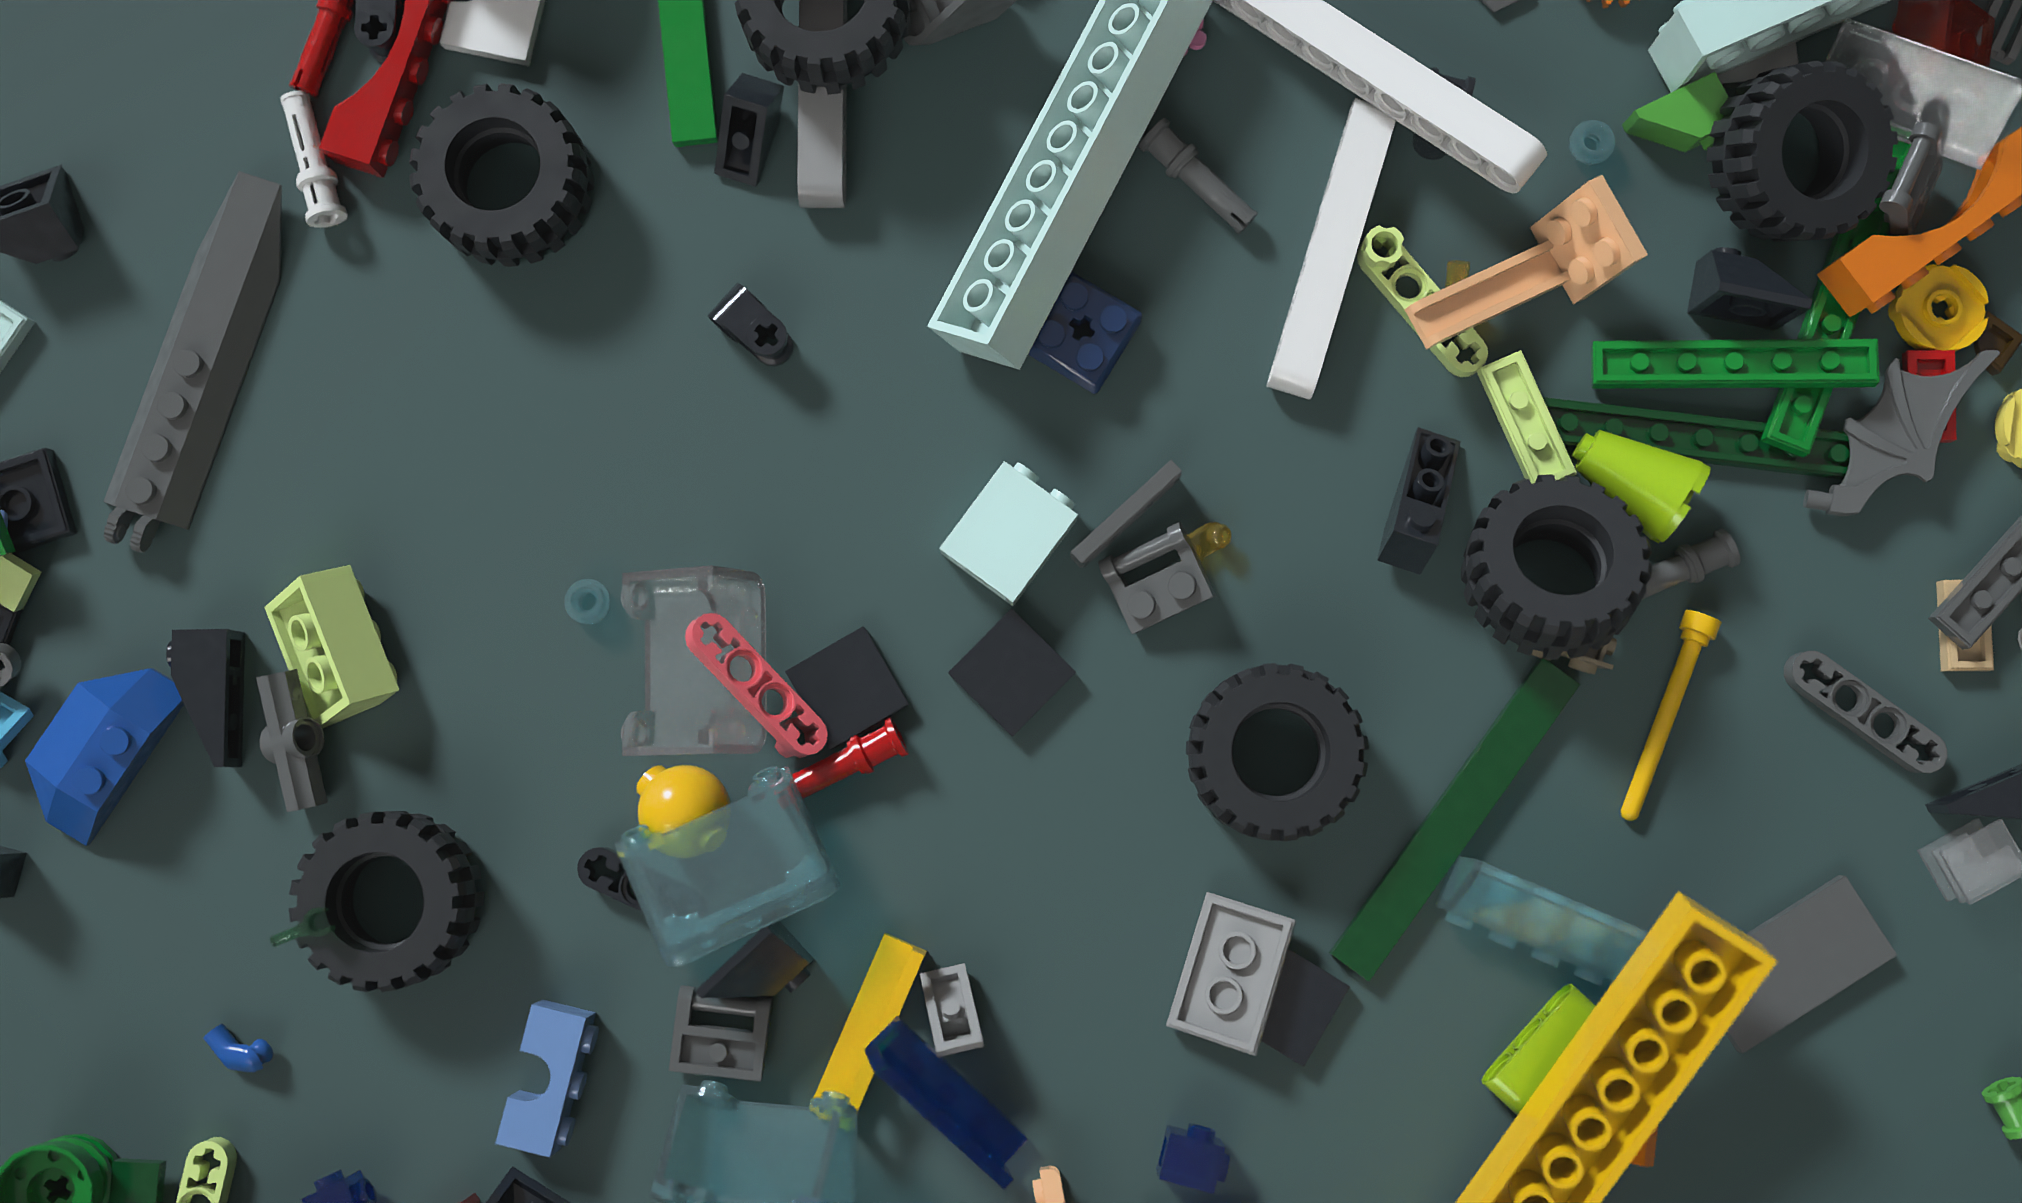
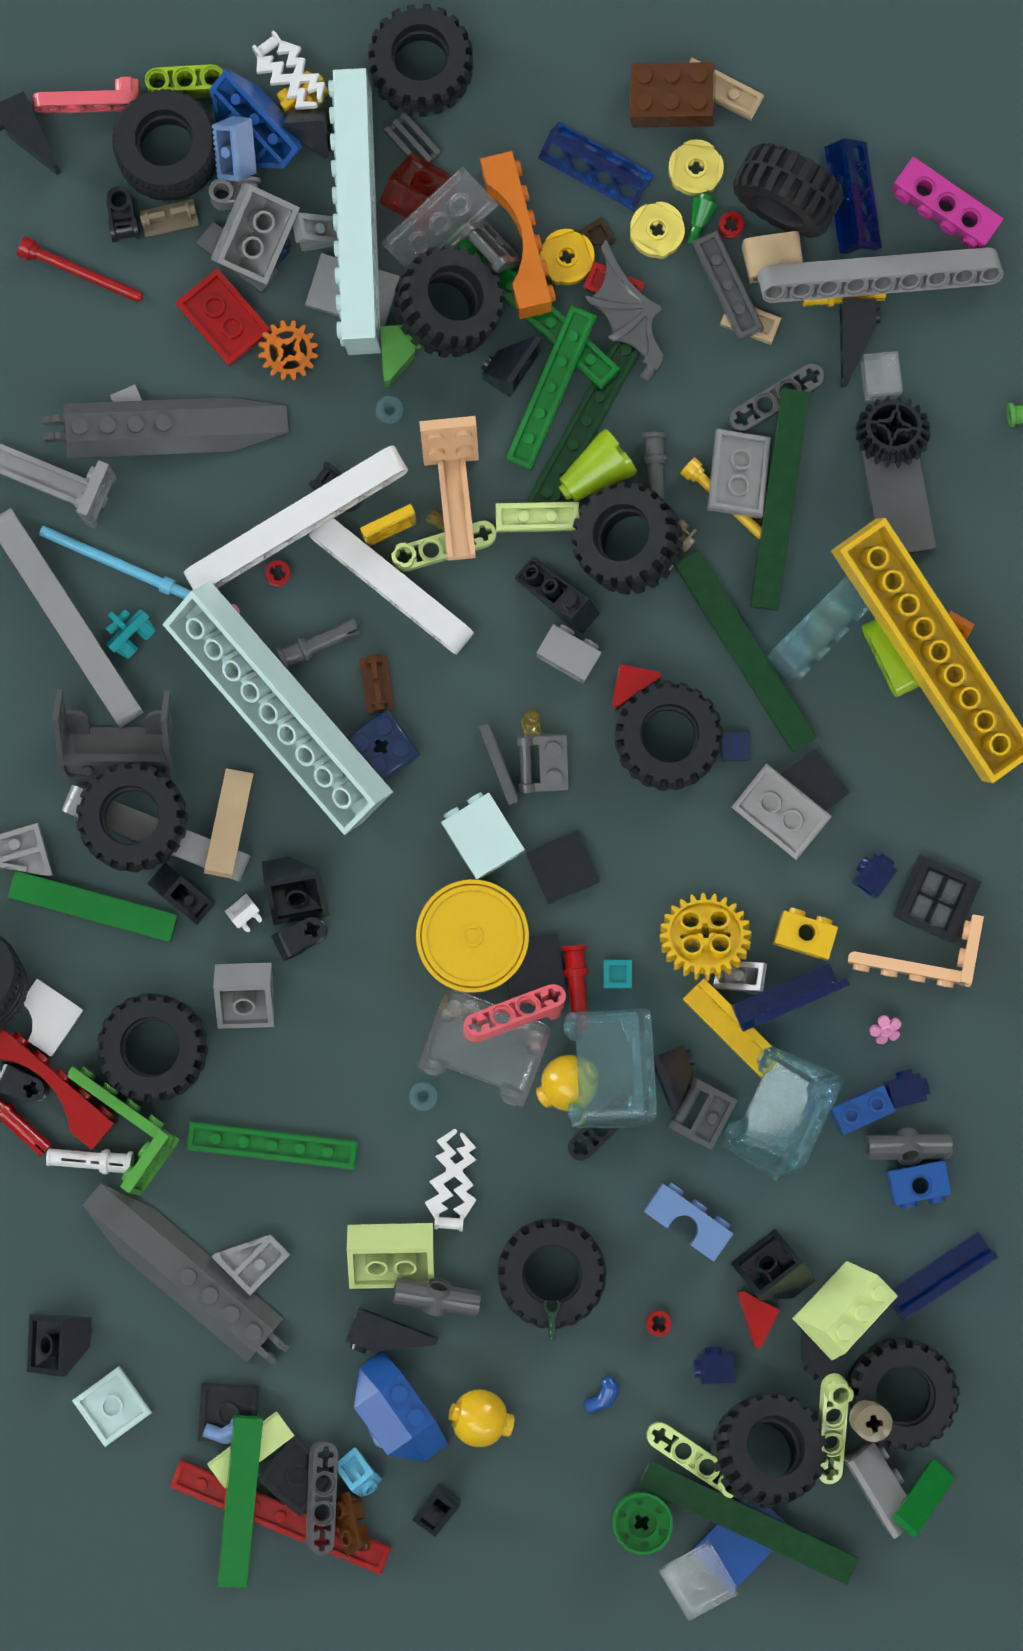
camera: 75 degrees left, 0 degrees up
none -> bright green bracket [68,1066,180,1196]
none -> green tile [186,1122,358,1170]
none -> tan tile [204,768,253,879]
none -> light grey wing [212,1234,291,1295]
none -> light grey slope [213,963,274,1029]
none -> white tile [225,894,262,932]
none -> black slope [262,857,329,925]
none -> red bush [265,560,290,587]
none -> reddish brown hinge [359,654,395,714]
none -> yellow tile [360,504,416,547]
none -> yellow brick [416,879,529,993]
none -> white piece [425,1129,476,1232]
none -> yellow brick [449,1389,514,1447]
none -> light grey brick [536,624,602,685]
none -> teal plate [603,960,632,989]
none -> red slope [612,664,662,711]
none -> red bush [646,1310,672,1337]
none -> yellow gear [660,893,751,981]
none -> light grey tile [707,429,771,519]
none -> dark blue tile [721,732,751,762]
none -> dark green tile [750,388,810,611]
none -> yellow brick [772,908,838,961]
none -> black gear [855,395,931,468]

